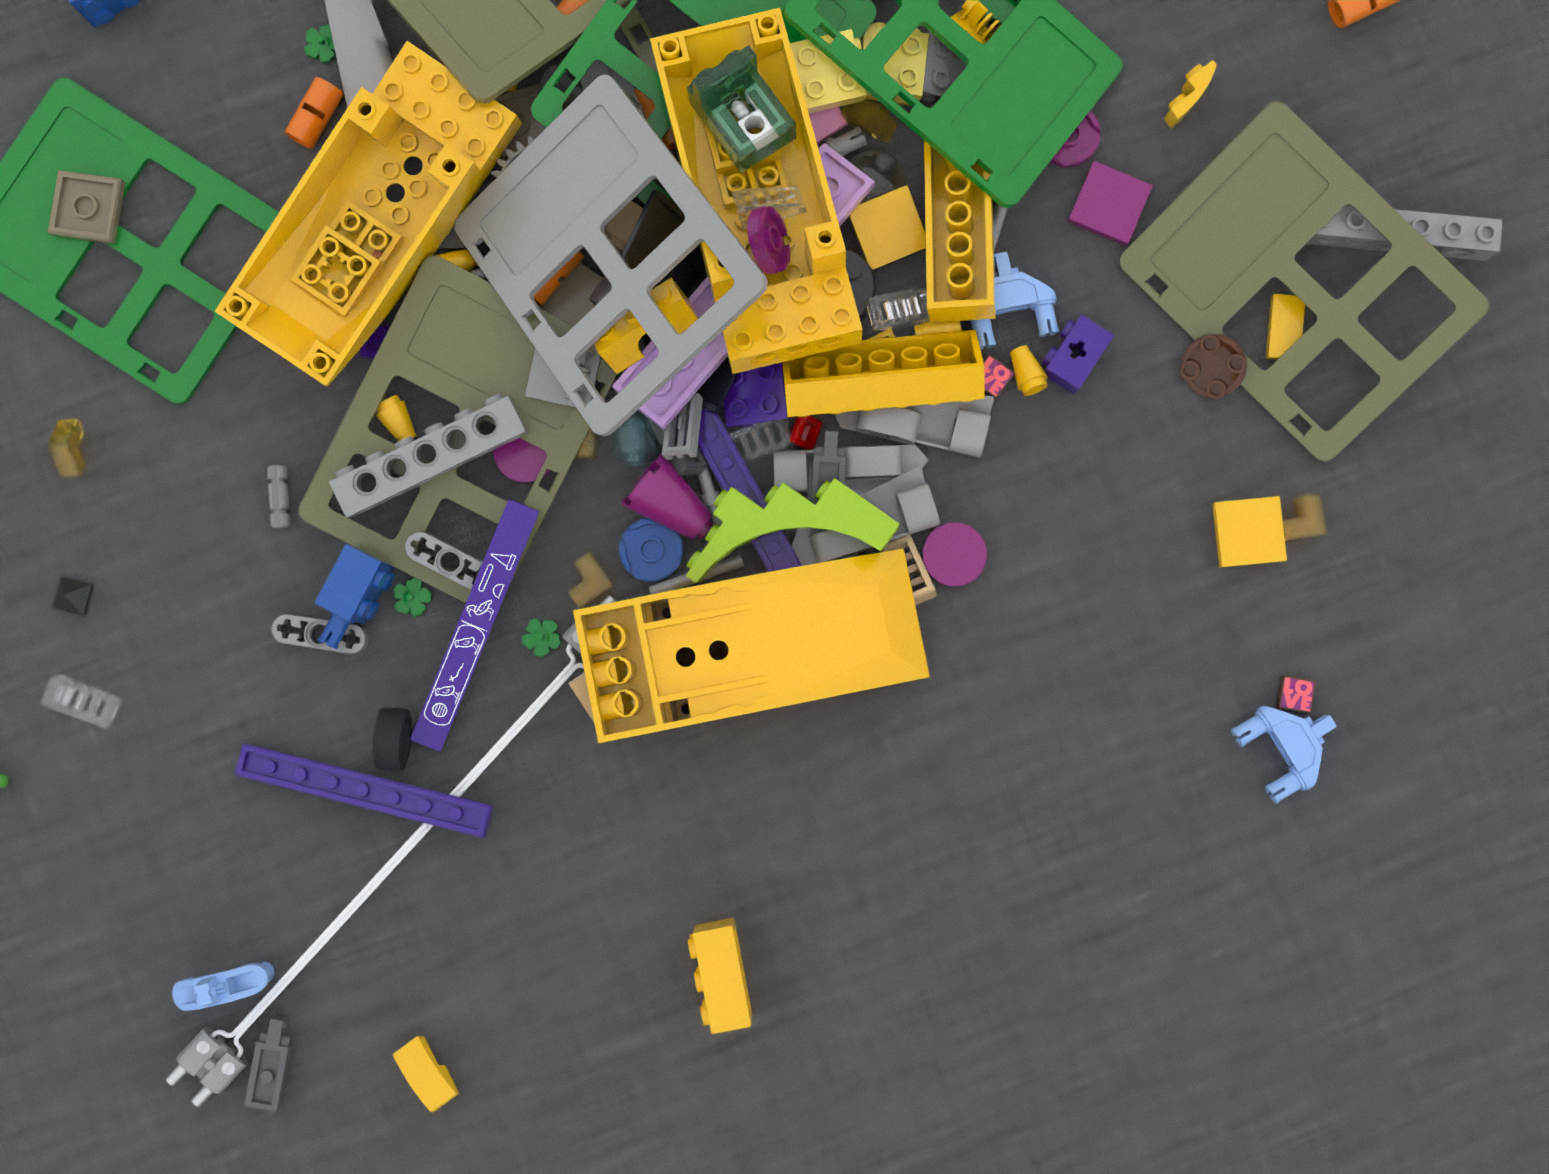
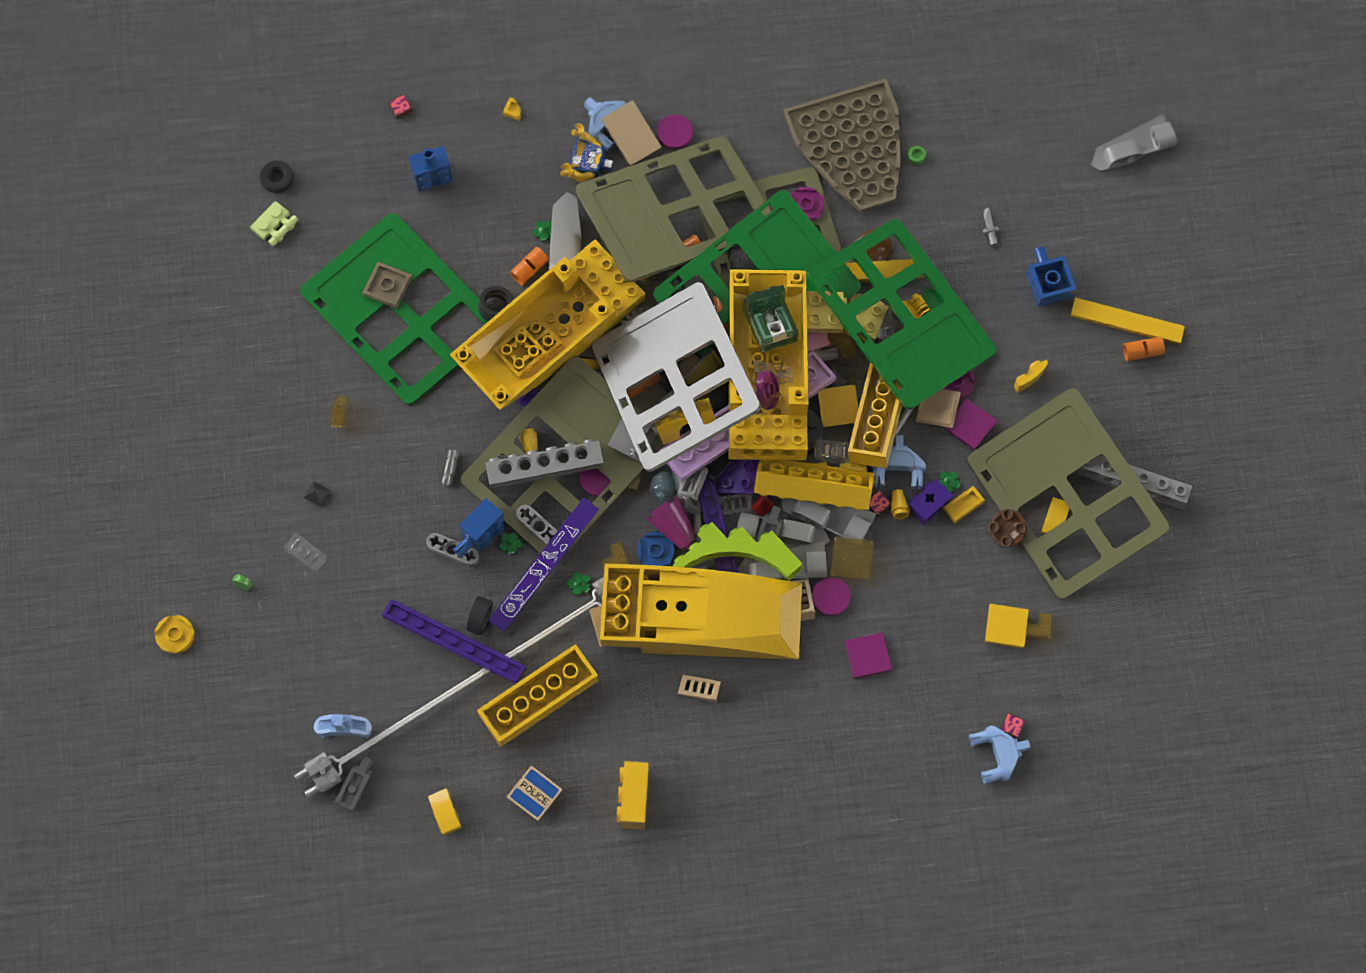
camera: 10 degrees right, 15 degrees down
none -> yellow brick [477,644,599,747]
none -> black tyre [478,286,514,321]
none -> piece [507,766,563,821]
none -> tan slope [678,675,721,703]
none -> clear yellow tile [831,537,874,580]
none -> magenta tile [844,632,892,679]
none -> tan piece [916,389,961,428]
none -> green plant [939,471,960,492]
none -> yellow tile [943,486,985,524]

